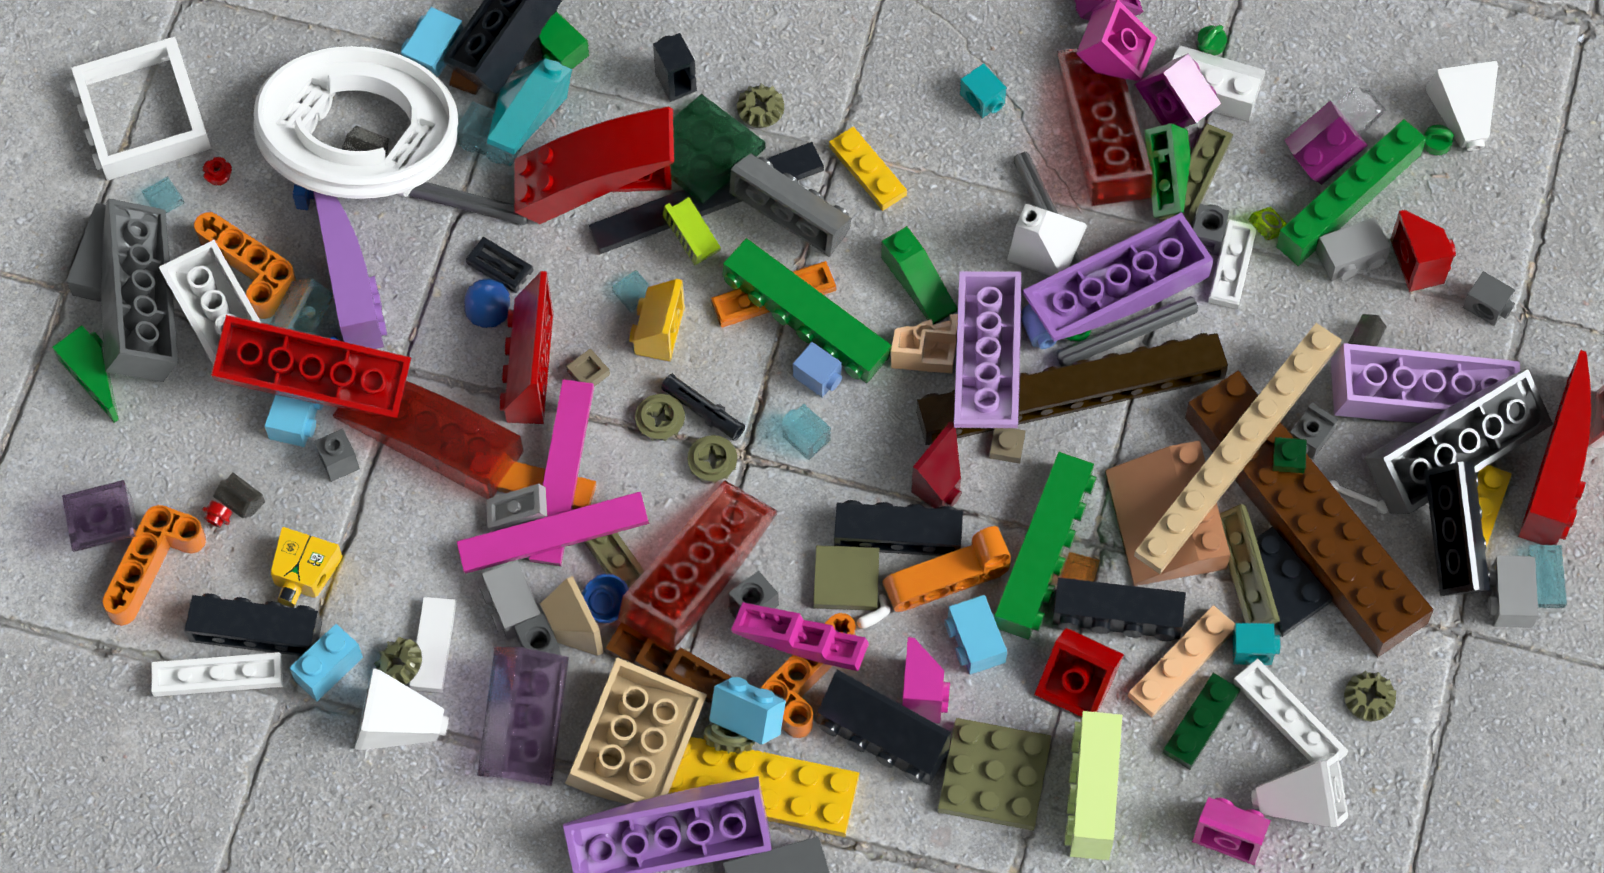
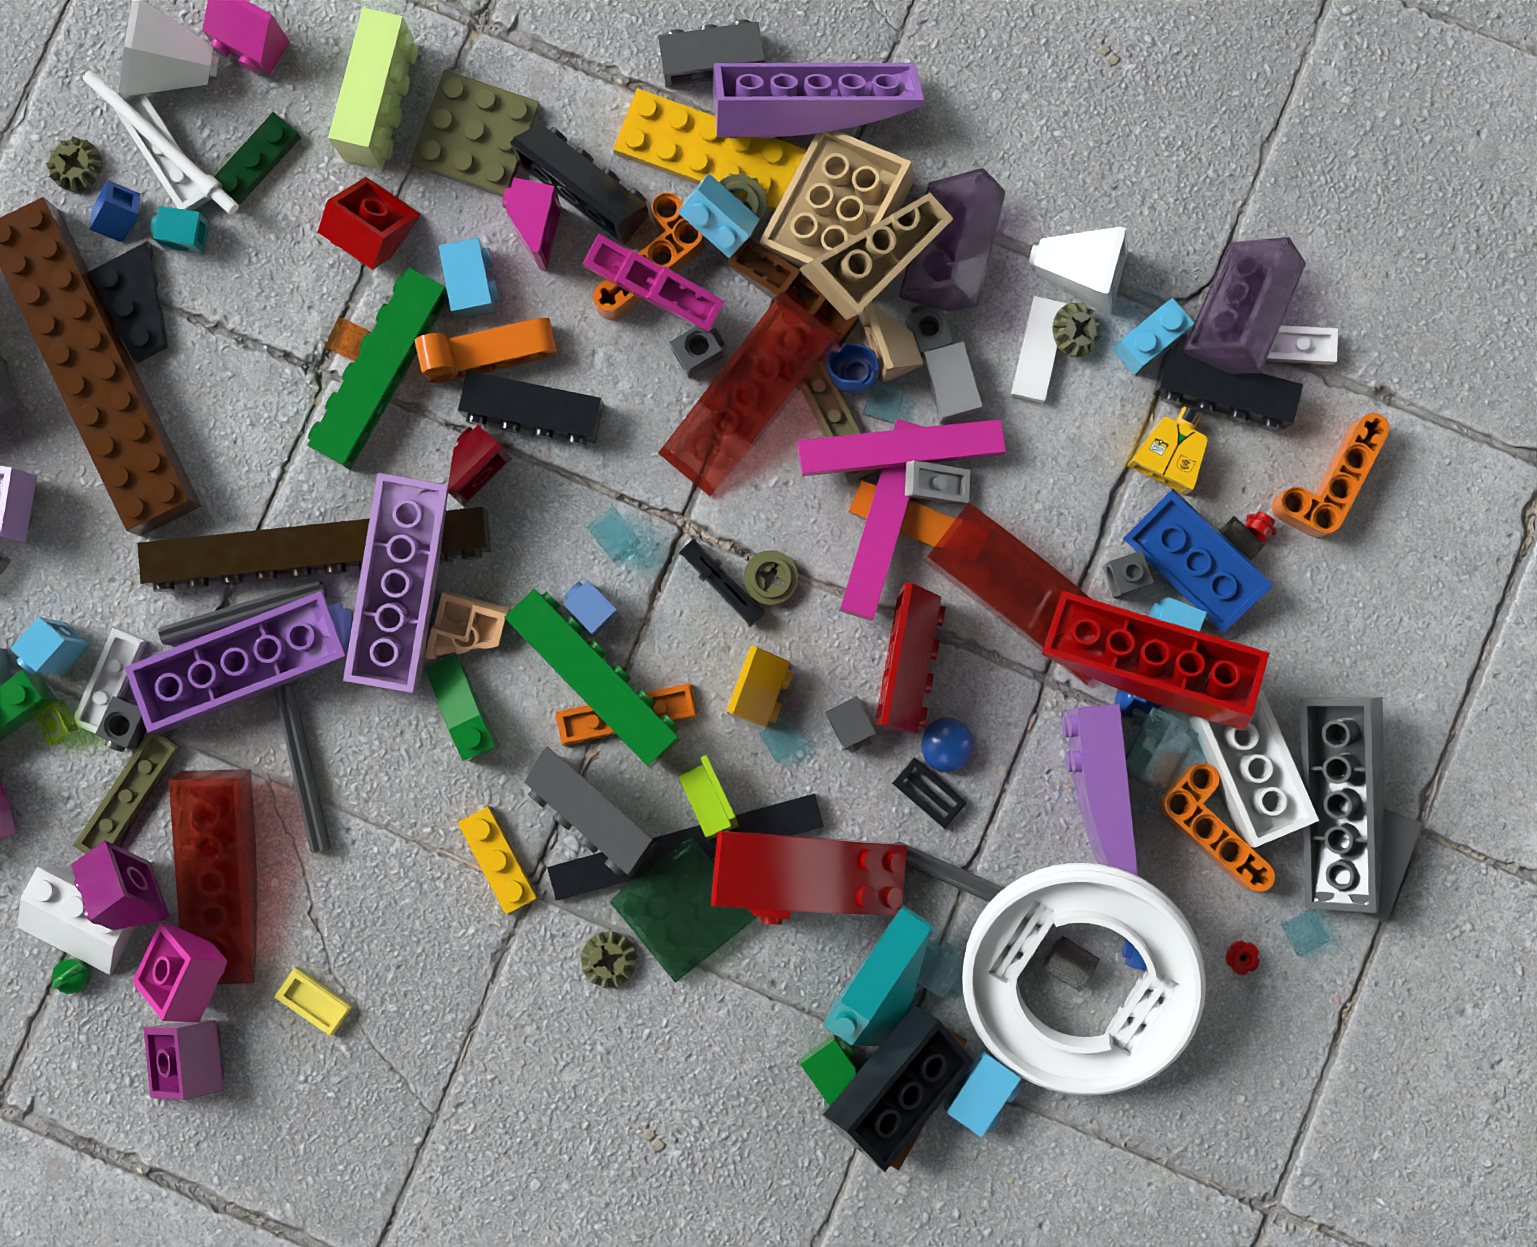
camera: 175 degrees left, 20 degrees up
green slope [52,325,119,423] -> none
clear purple slope [62,480,138,552] -> none
white window [69,37,211,181] -> none
dark tan plate [566,348,610,386] -> none
black piece [653,33,697,102] -> none
olive gear [687,435,738,483] -> none
olive tile [814,545,880,611] -> none
white piece [857,594,891,629] -> none
teal brick [960,63,1007,118] -> none
white slope [1007,204,1087,276] -> none
black brick [1052,577,1186,641] -> none
nougat slope [1105,441,1230,586] -> none
light nougat plate [1128,605,1235,717] -> none
tan plate [1134,323,1342,574] -> none
green slope [1145,123,1191,219] -> none
olive tile [1220,504,1280,624] -> none
dark green plate [1272,437,1307,474] -> none
dark grey brick [1290,403,1338,459] -> none
white hinge [1329,480,1388,514] -> none
none -> medium azure brick [10,617,91,676]
none -> white bar [83,70,239,215]
none -> blue panel [89,180,141,242]
none -> light yellow tile [274,967,354,1037]
none -> tan wedge [800,193,953,320]
none -> dark grey brick [825,696,876,752]
none -> clear light blue tile [862,382,905,425]
none -> blue plate [1123,488,1274,633]
none -> clear purple slope [1183,237,1306,374]

